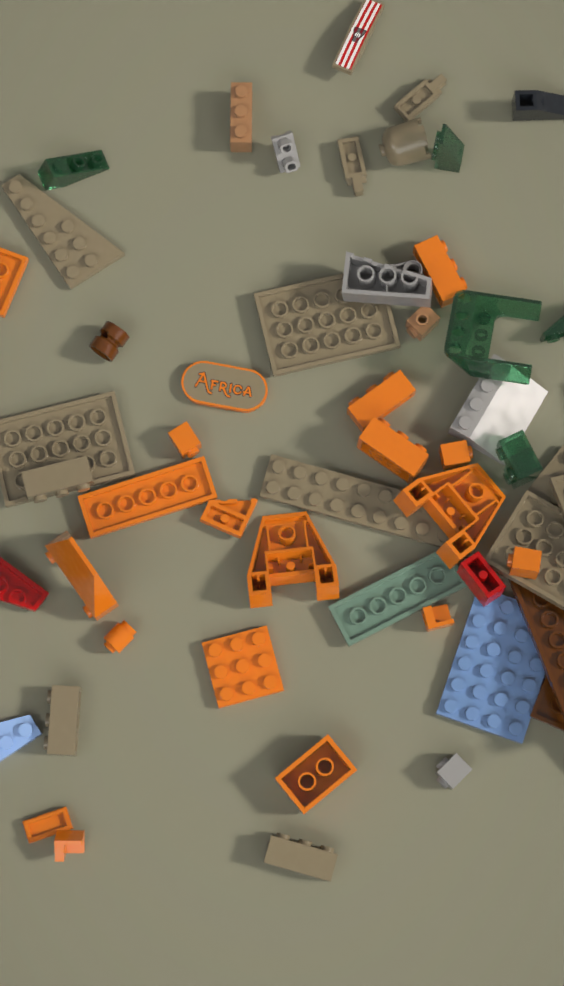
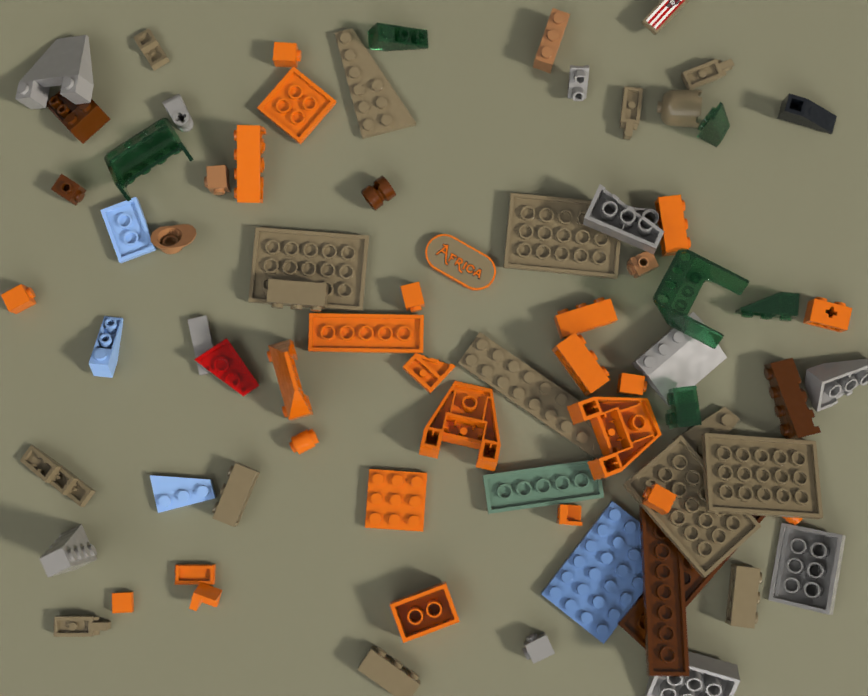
camera: 20 degrees right, 5 degrees up
red brick [457,551,506,607] -> none

